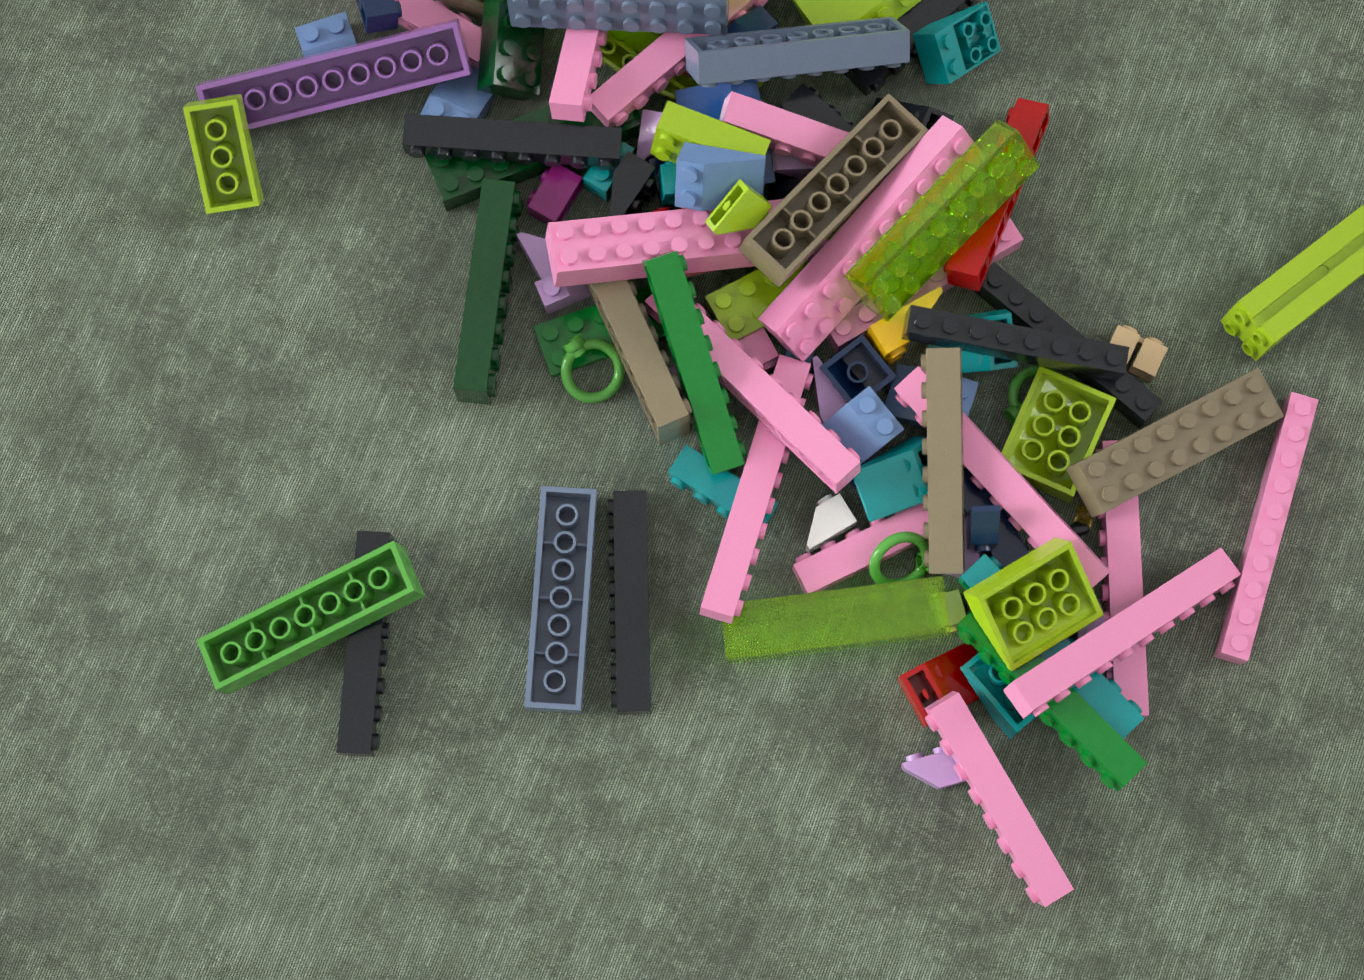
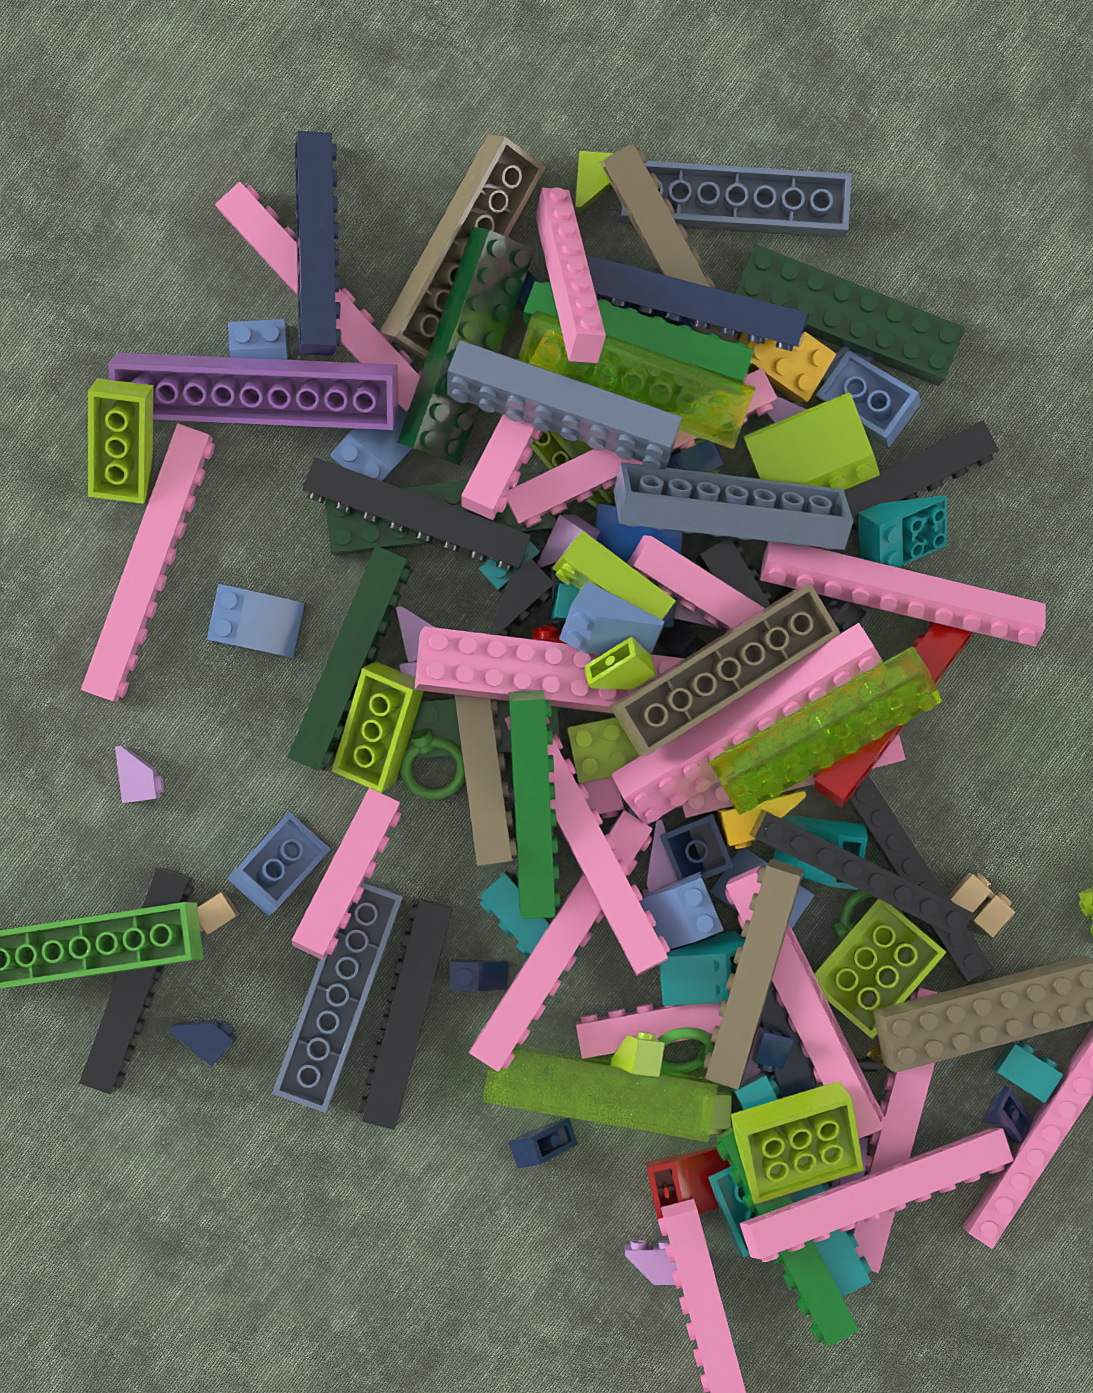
camera: 10 degrees right, 10 degrees up
magenta brick [526,165,584,225] -> none
white slope [806,493,857,553] -> none
none -> bright pink brick [81,423,215,702]
none -> lavender slope [115,746,164,803]
none -> dark blue slope [168,1019,237,1067]
none -> tan brick [198,891,240,935]
none -> medium blue slope [207,584,305,658]
none -> medium blue slope [227,811,331,917]
none -> bright pink brick [292,788,402,960]
none -> lime brick [332,661,424,793]
none -> dark blue slope [450,959,508,991]
none -> dark blue slope [509,1118,578,1169]
none -> lime slope [611,1031,665,1077]
none -> bright pink brick [760,542,1046,647]
none -> dark blue slope [982,1086,1033,1143]
none -> teal brick [992,1040,1063,1103]

